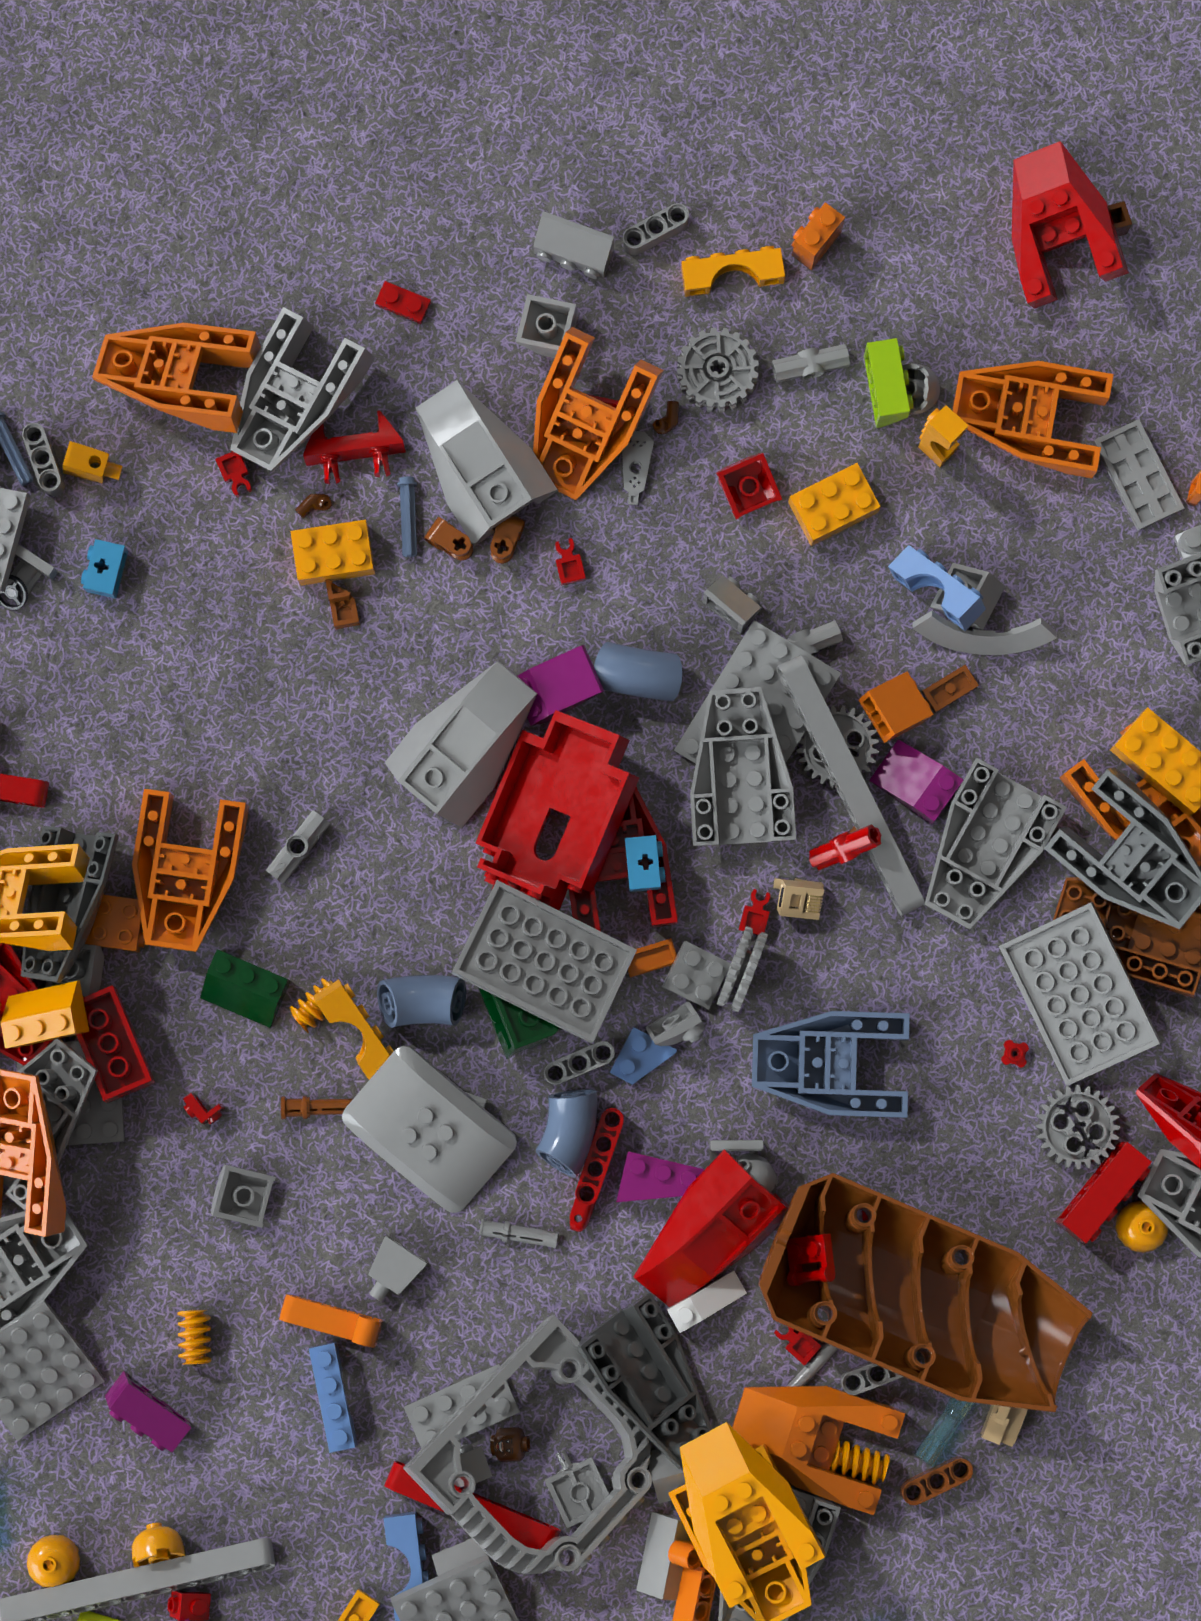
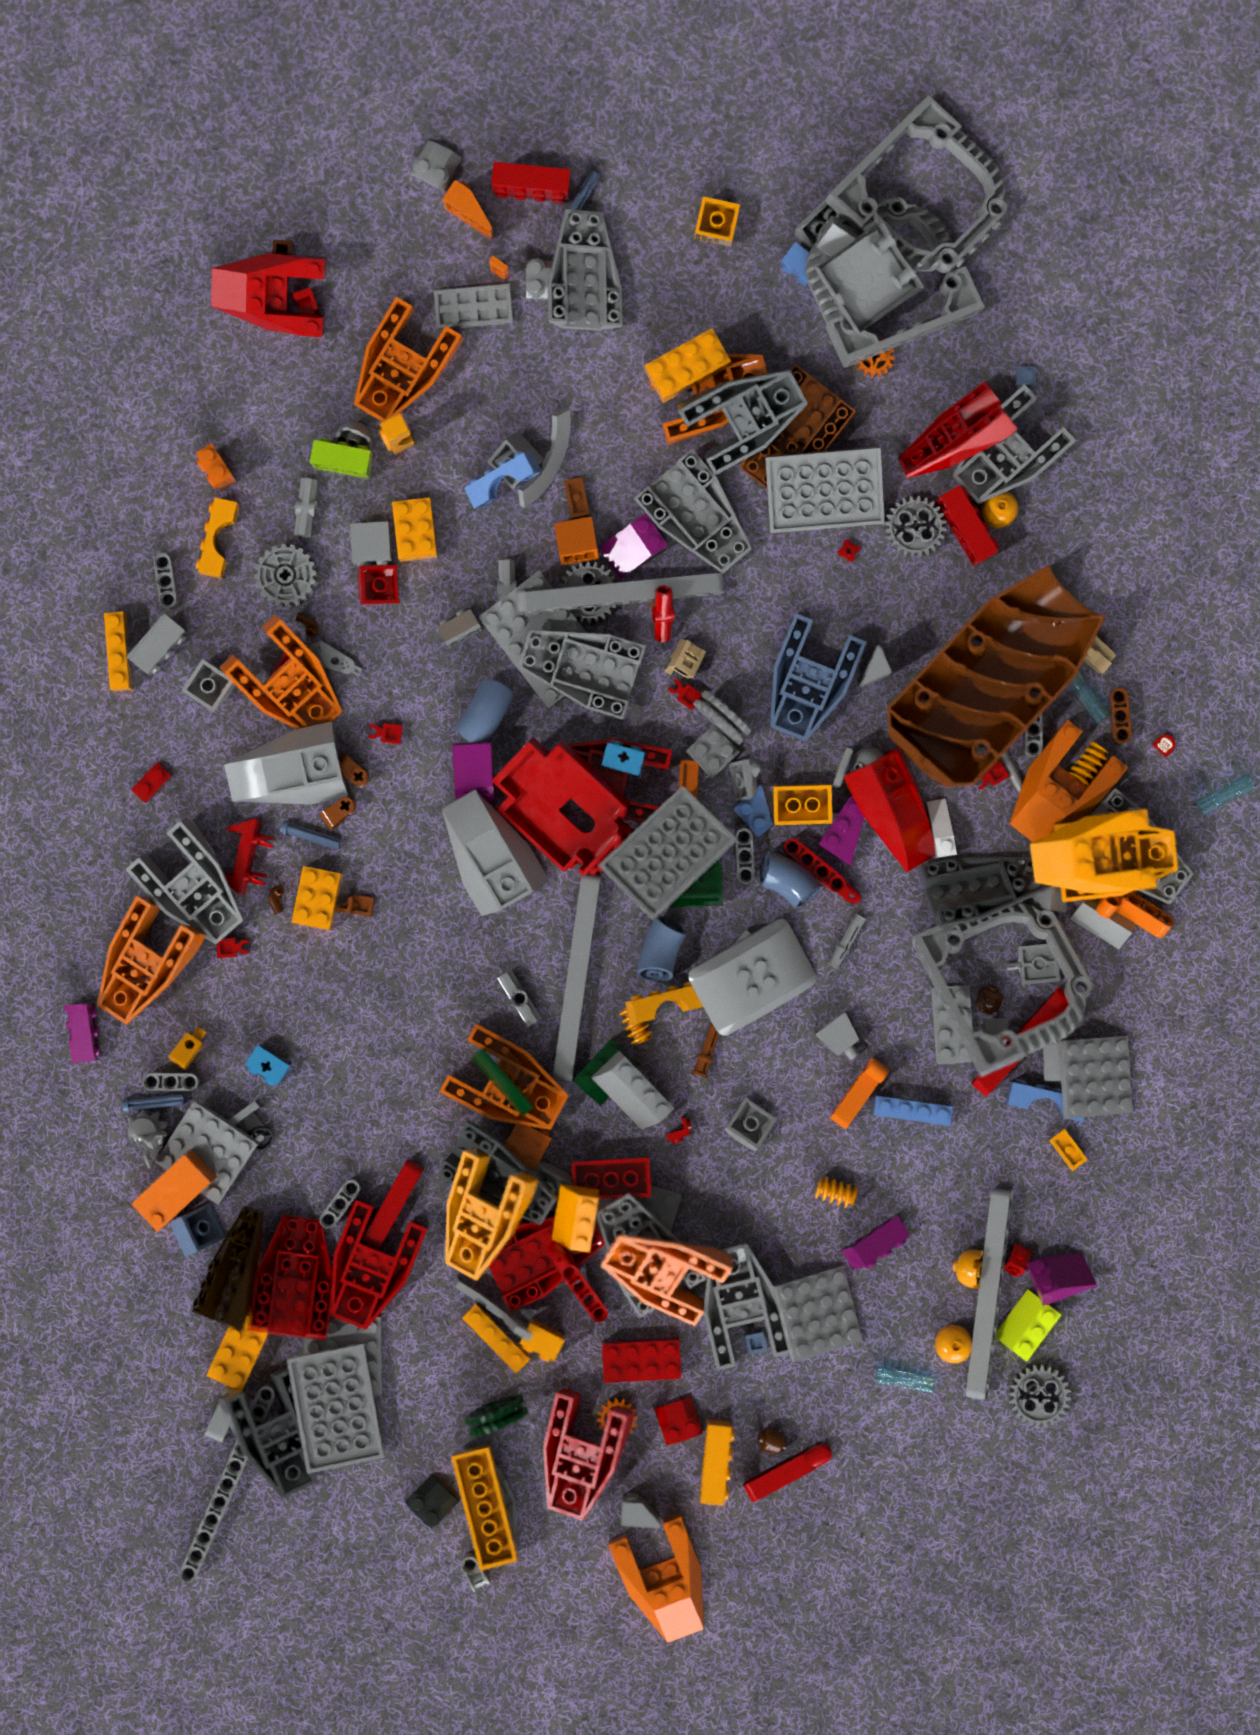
camera: 70 degrees left, 5 degrees up
red plate [786,1234,835,1286] -> none
none -> magenta wedge [63,1003,101,1063]
none -> light orange arch [104,611,133,691]
none -> red panel [292,287,320,314]
none -> light grey brick [350,521,392,567]
none -> dark green slope [471,1048,533,1116]
none -> light grey beam [553,873,601,1082]
none -> light grey slope [591,1051,674,1130]
none -> light orange slope [772,783,832,825]
none -> light grey slope [858,646,892,688]
none -> tile [1151,735,1175,758]

